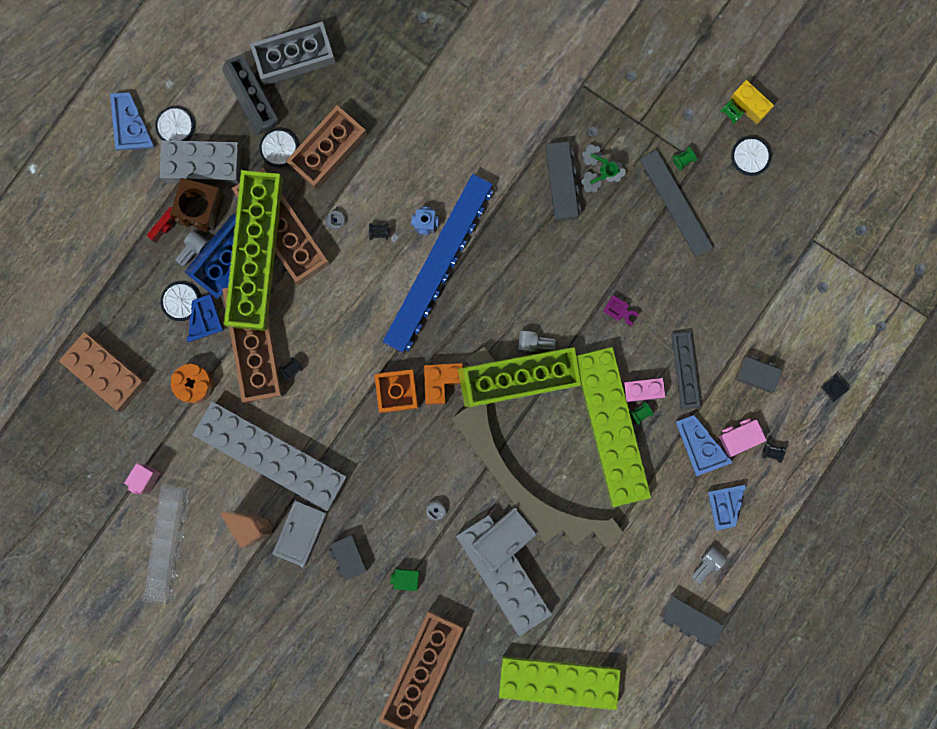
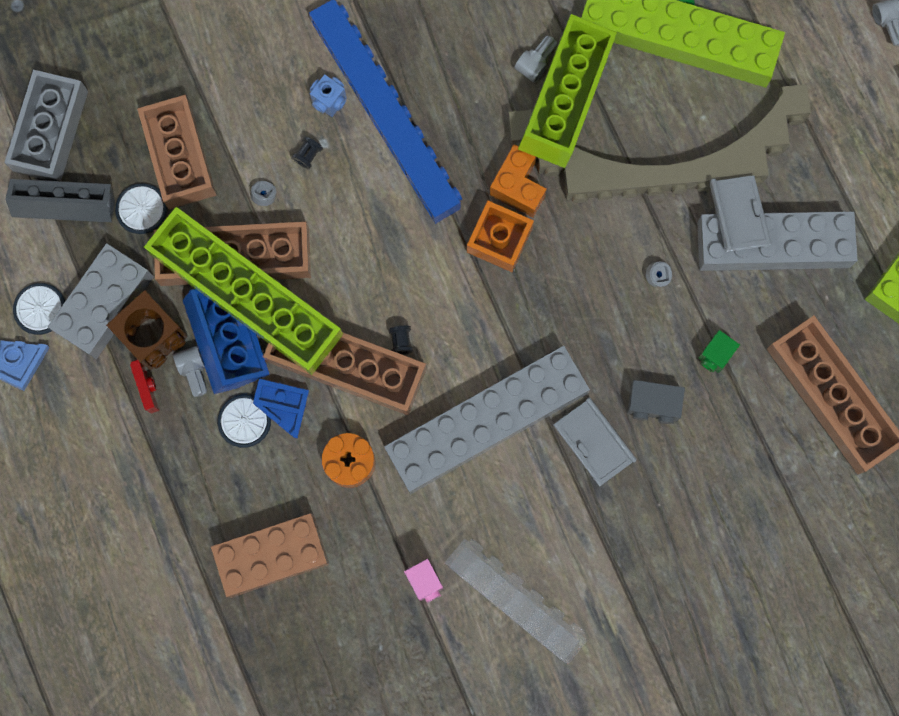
camera: 60 degrees left, 5 degrees down
nougat slope [220,511,273,548] -> none

